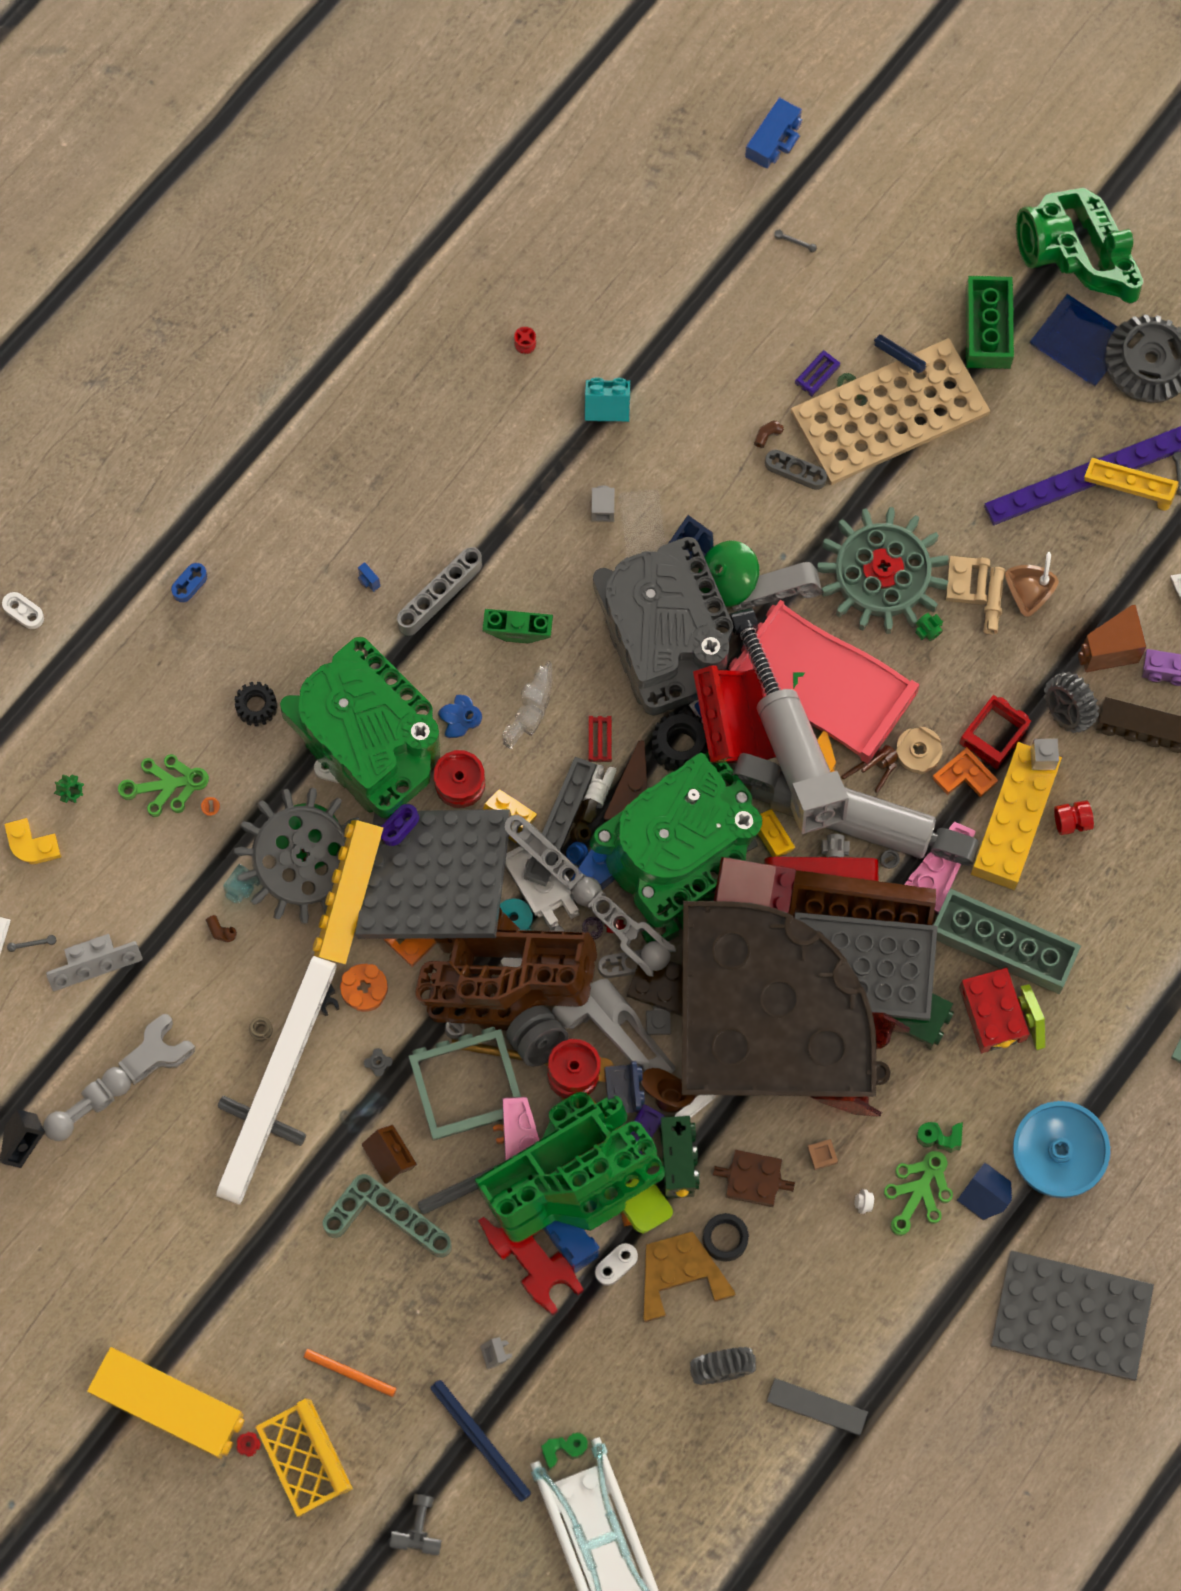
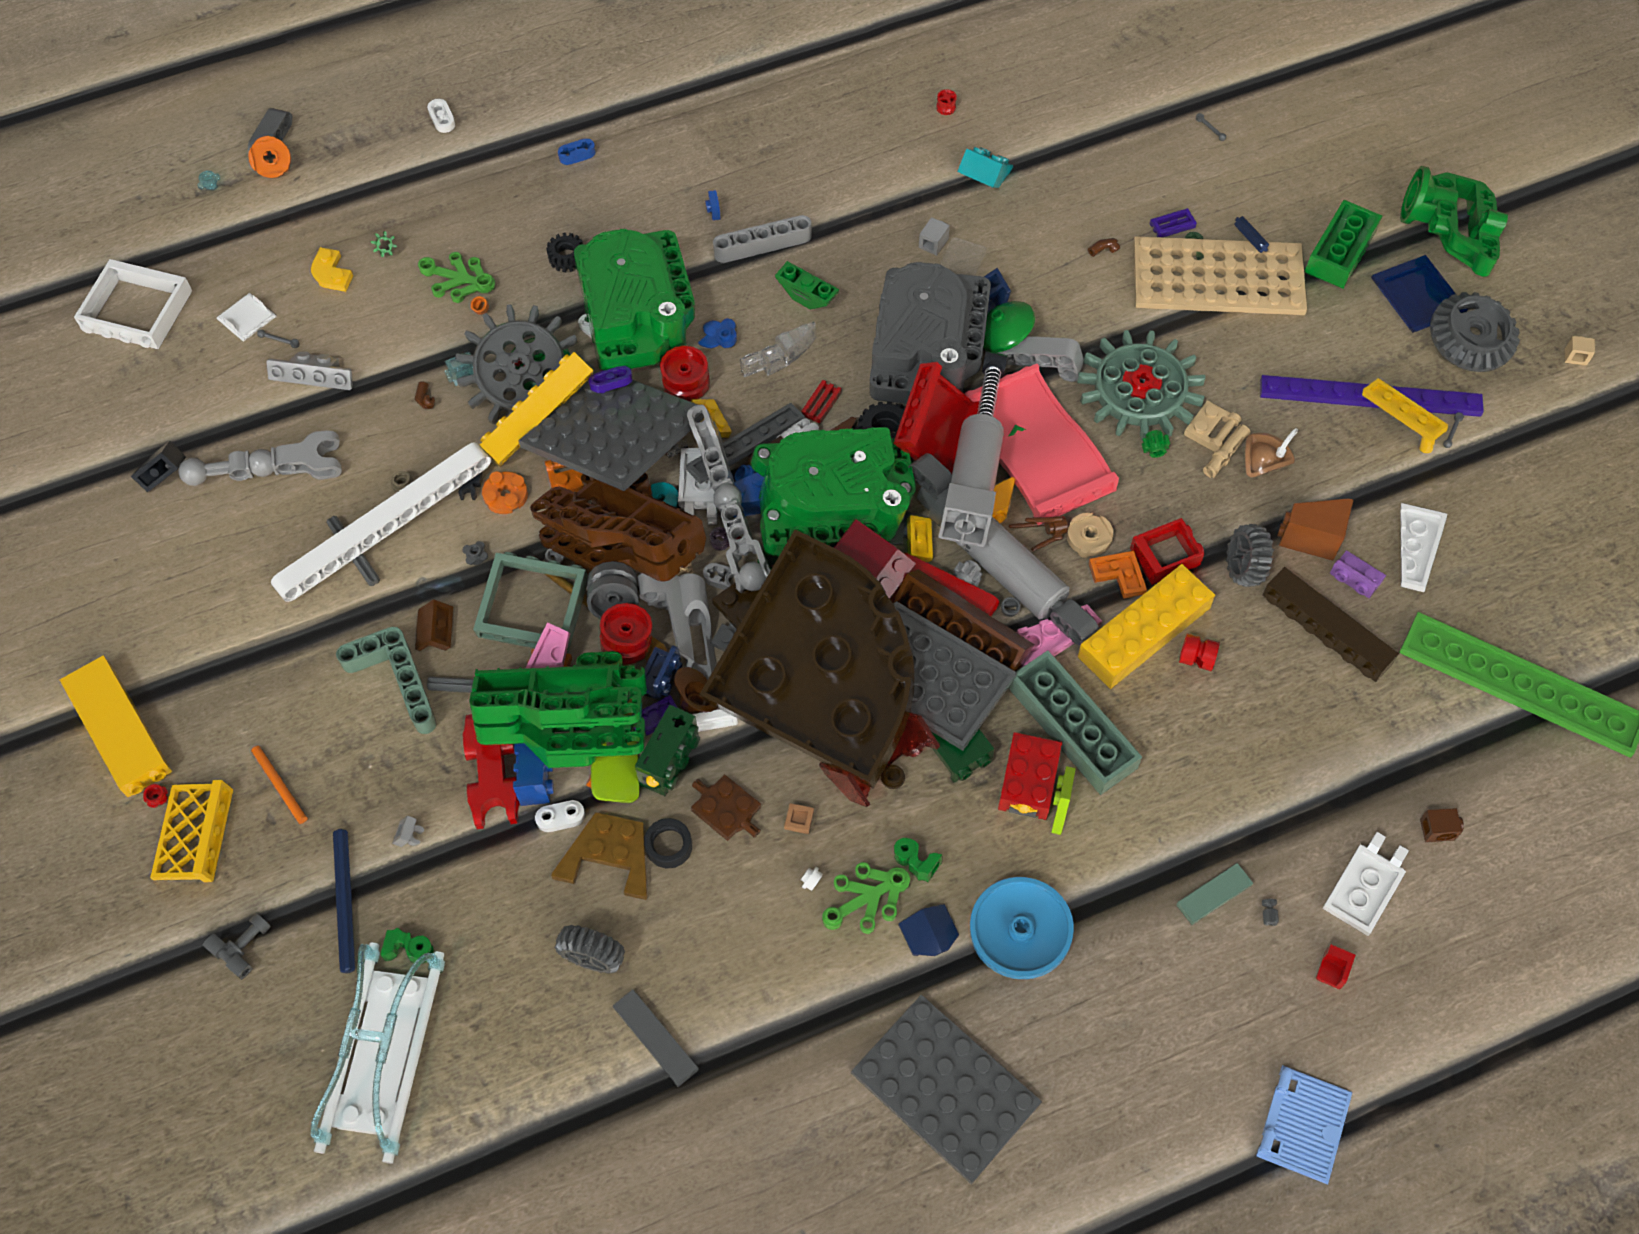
camera: 30 degrees right, 10 degrees down
blue piece [745,97,803,168] -> none
dark grey beam [765,450,827,490] -> none
light grey brick [1031,739,1059,770] -> none

